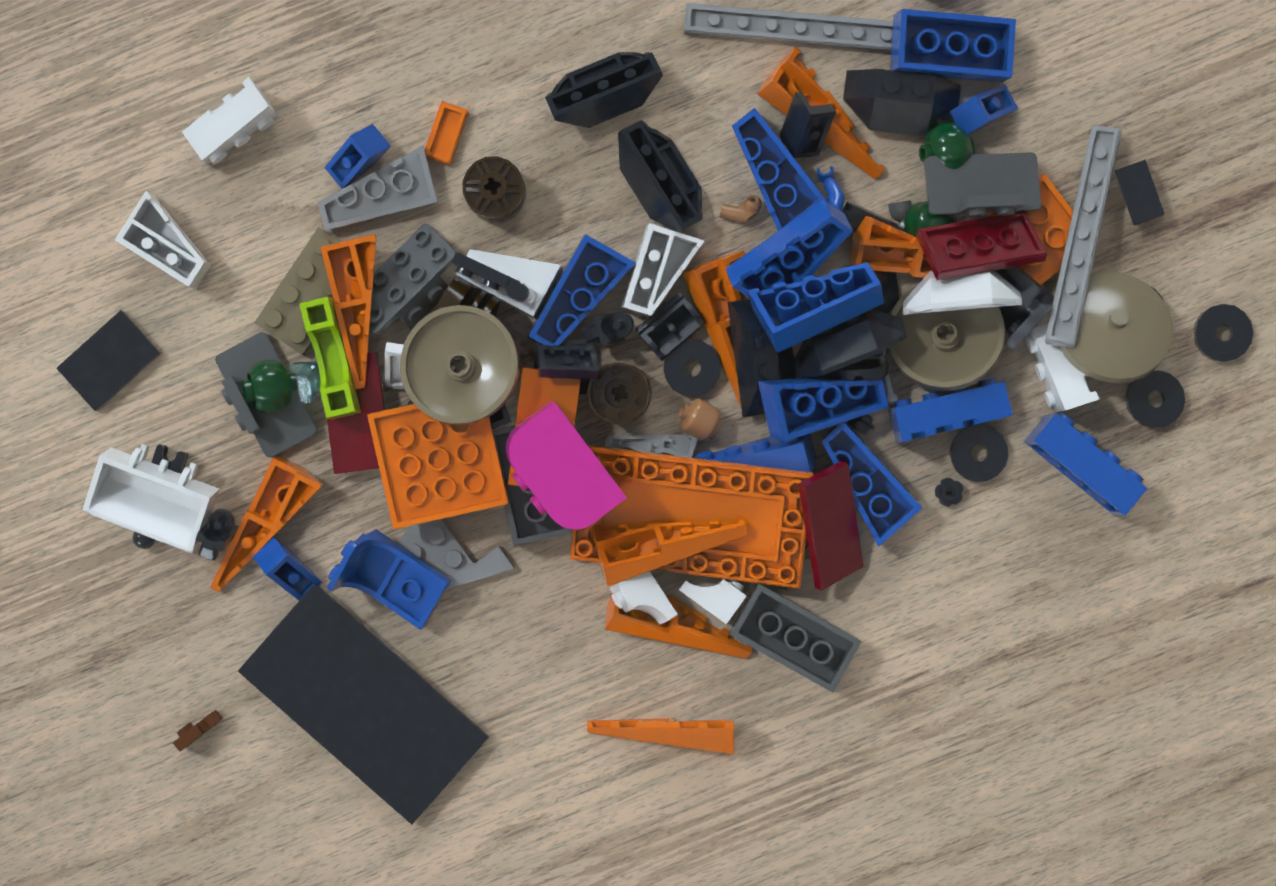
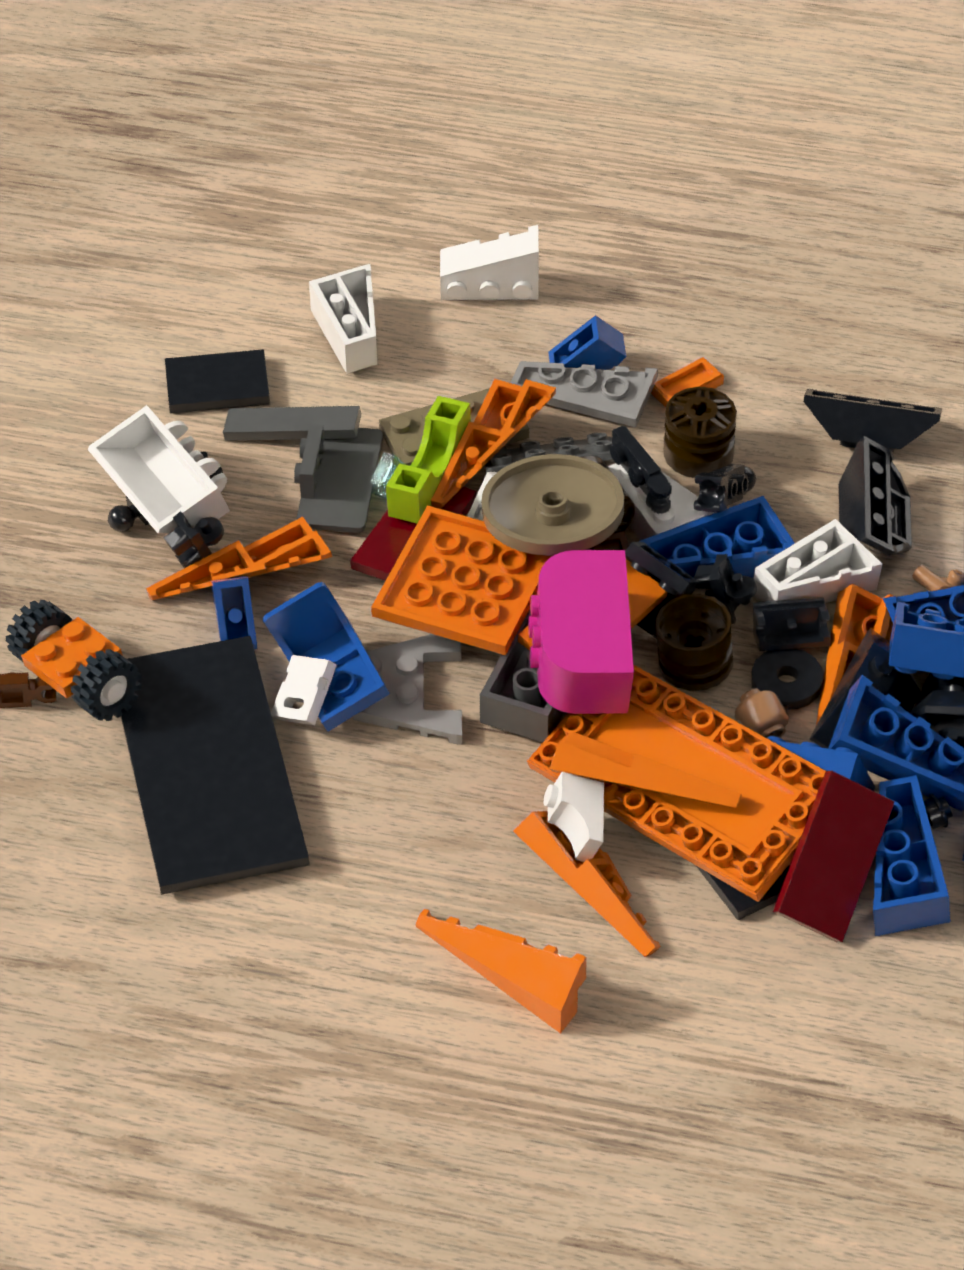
camera: 30 degrees right, 40 degrees down
dark green plant [242,360,298,414] -> none
white arch [679,579,747,624] -> none
dark grey brick [729,583,862,692] -> none
none -> plate [6,600,142,721]
none -> dark grey tile [223,406,362,441]
none -> white piece [271,655,337,726]
none -> black plate [694,464,756,512]

